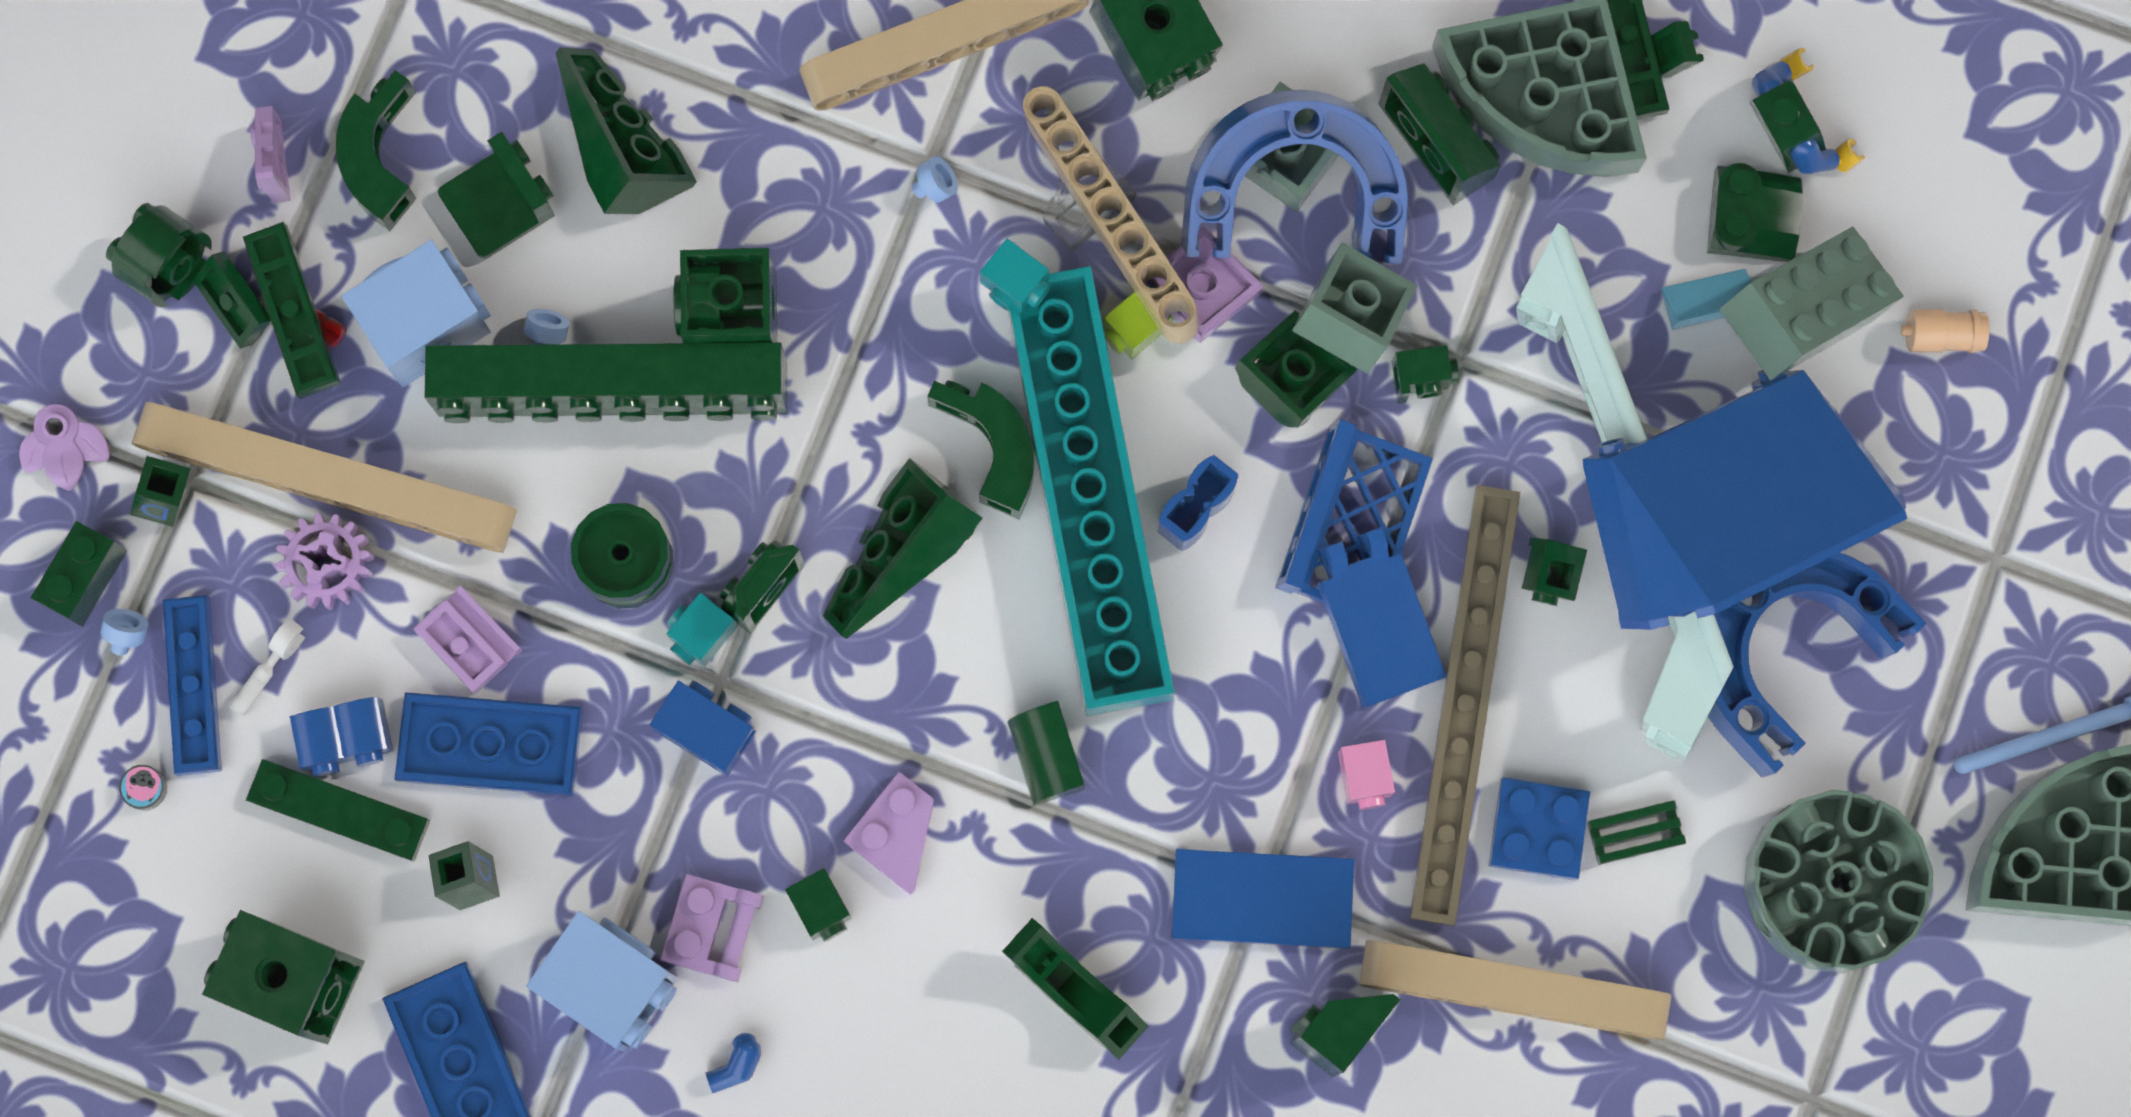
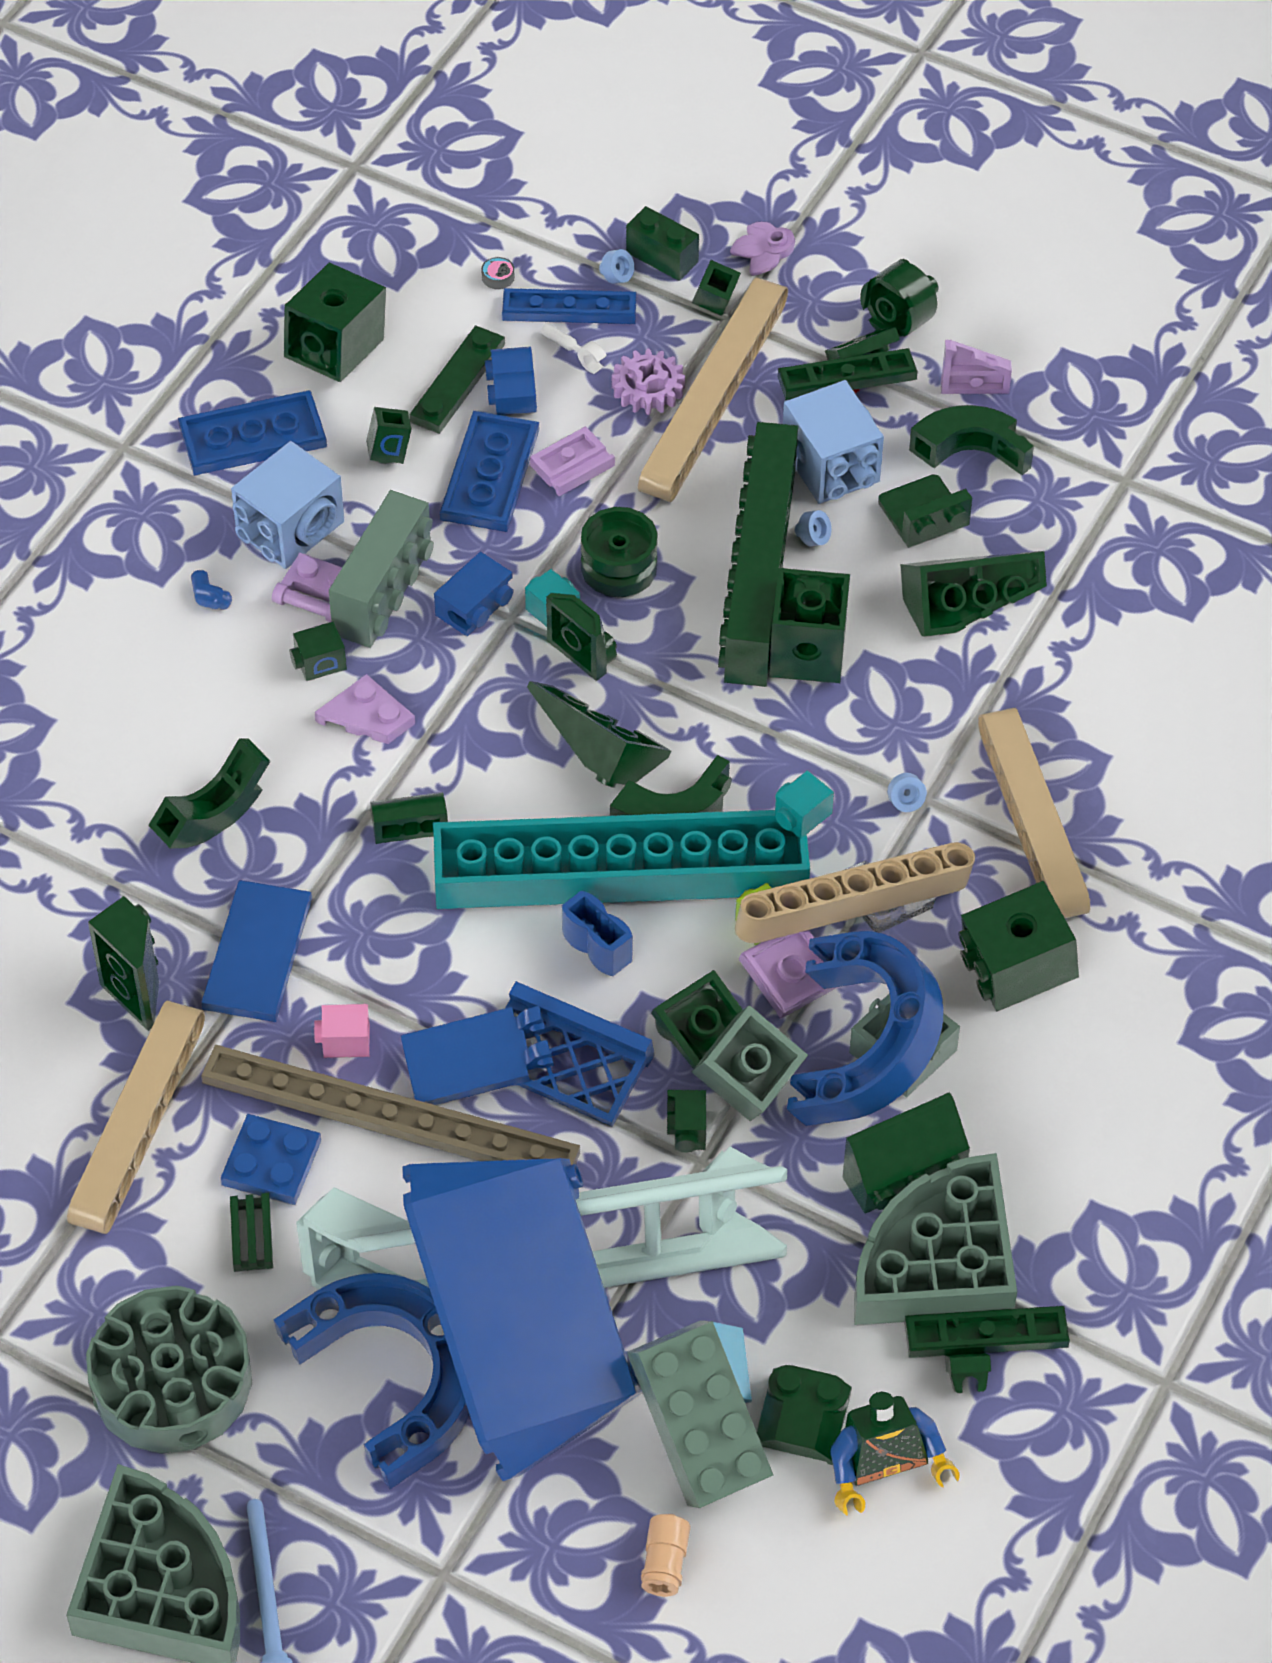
camera: 100 degrees right, 25 degrees down
none -> sand green piece [328,490,434,648]

